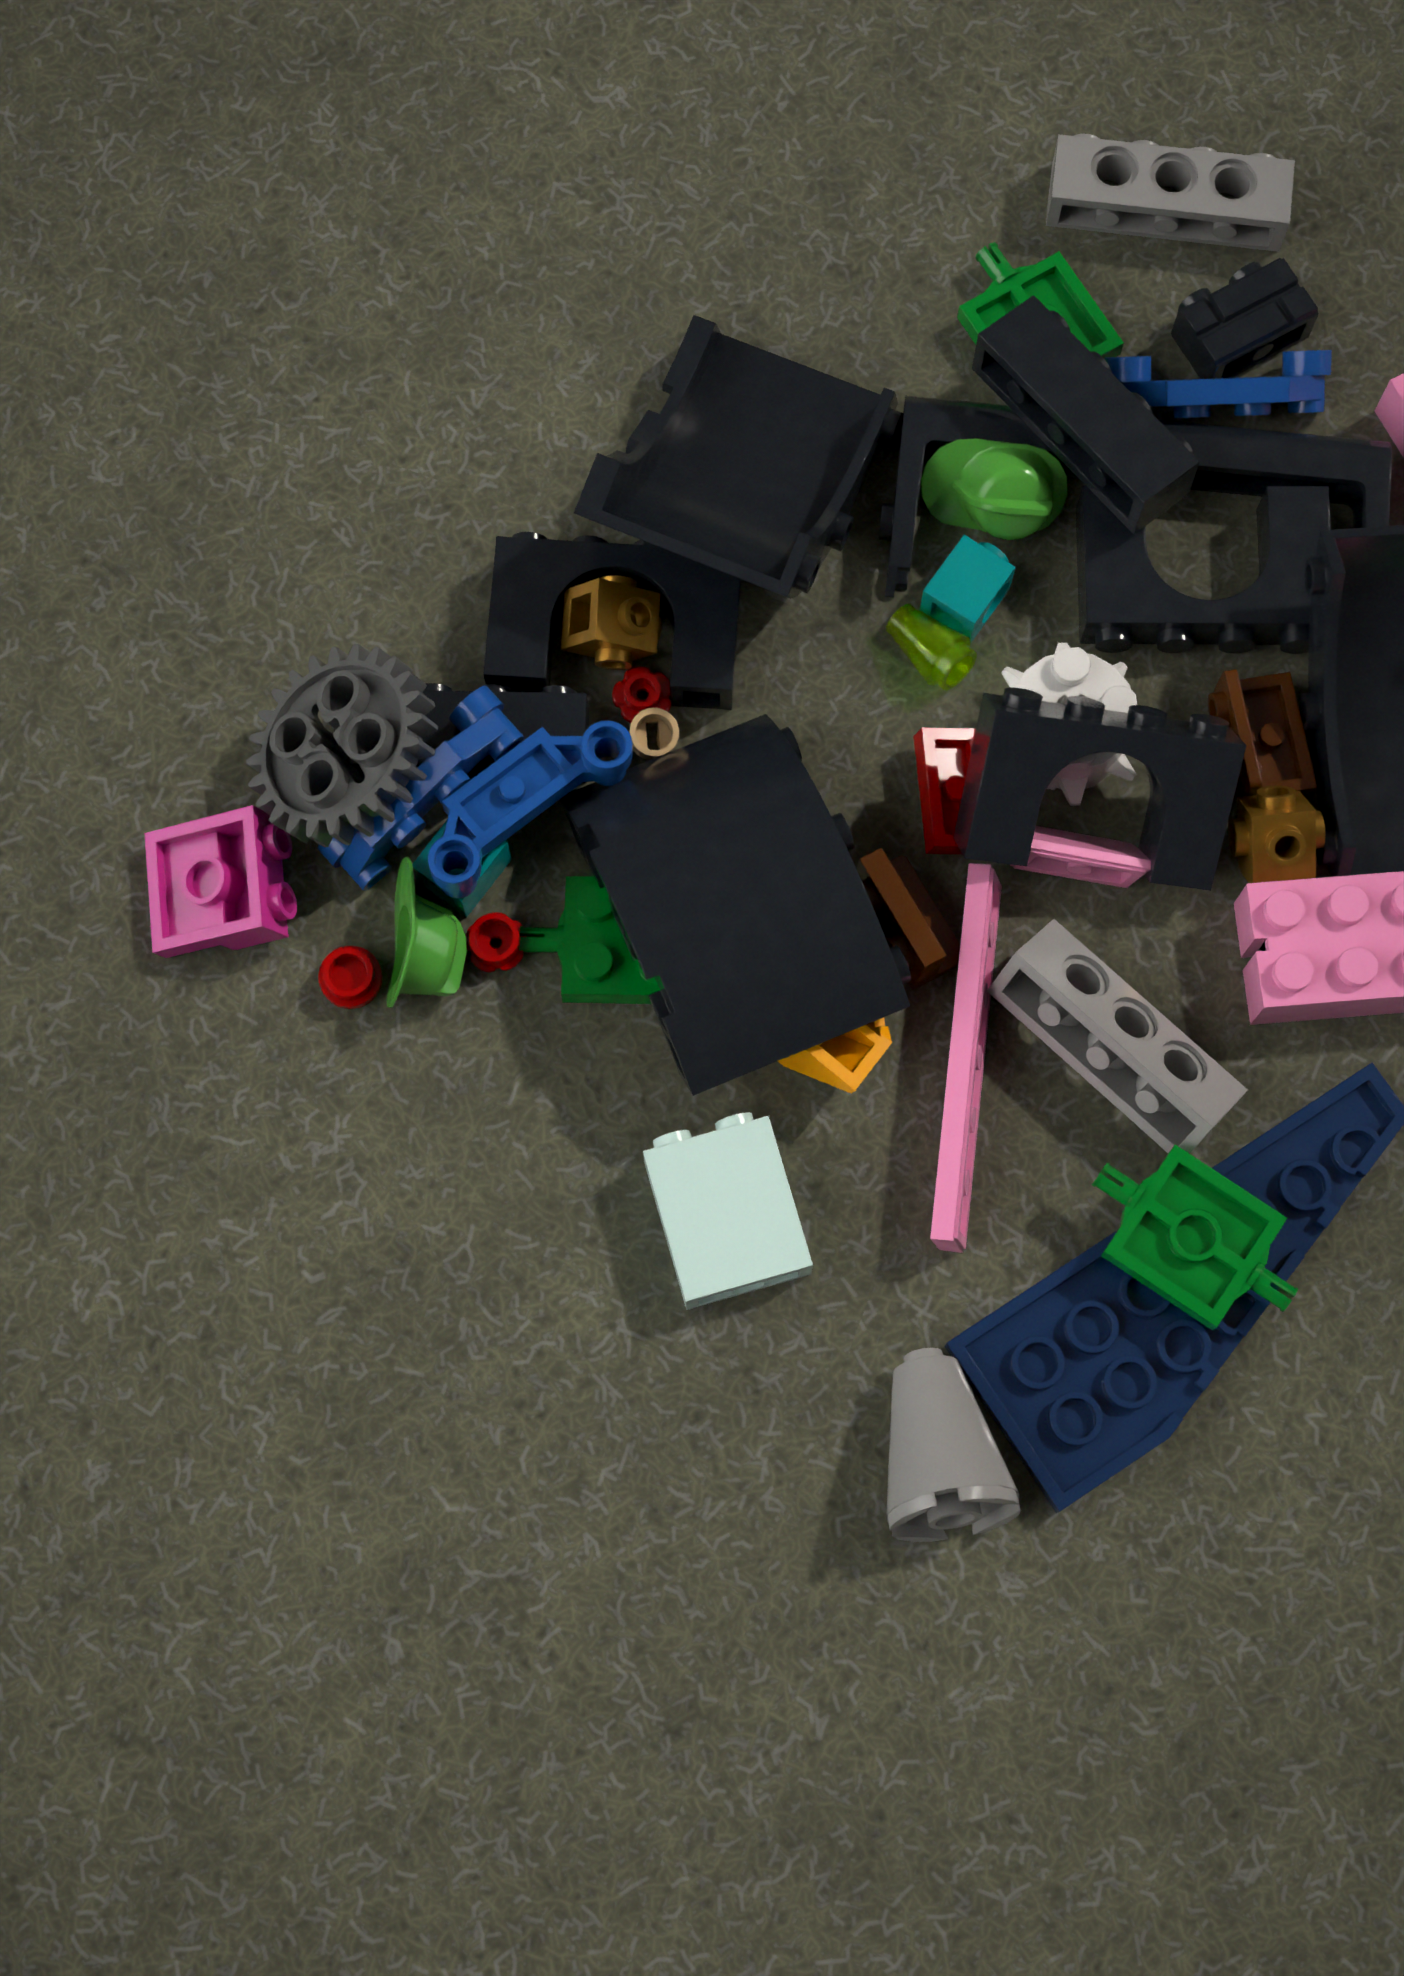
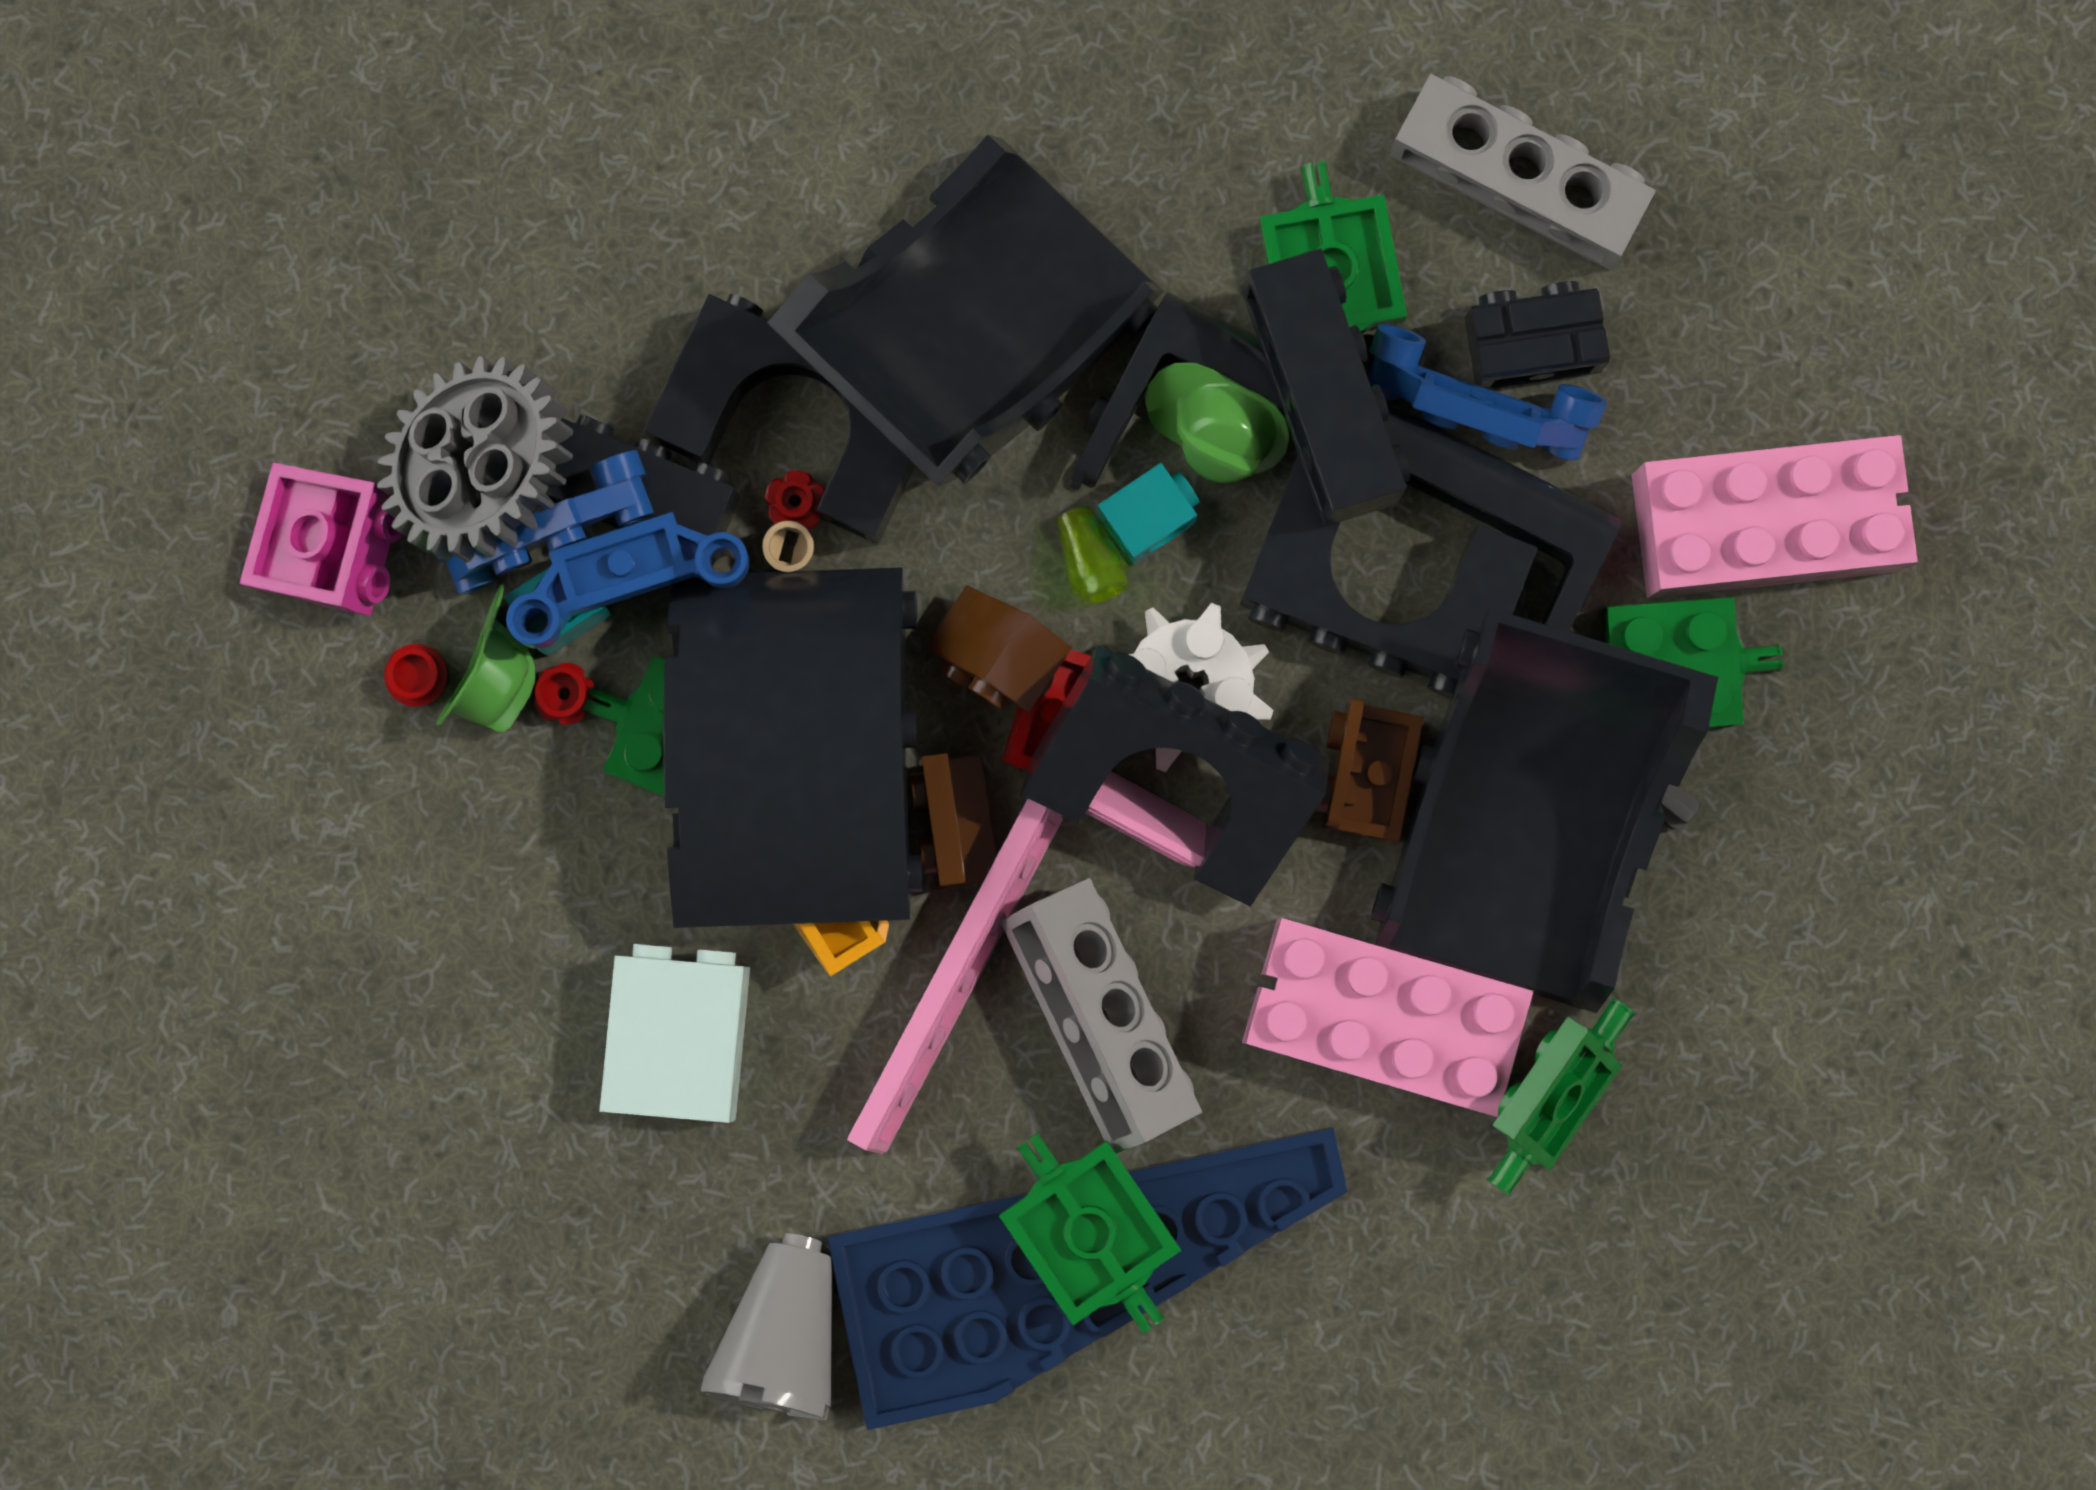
camera: 25 degrees right, 10 degrees up
pearl gold brick [561,576,662,670] -> none
pearl gold brick [1228,786,1325,883] -> none
none -> reddish brown brick [924,585,1072,712]

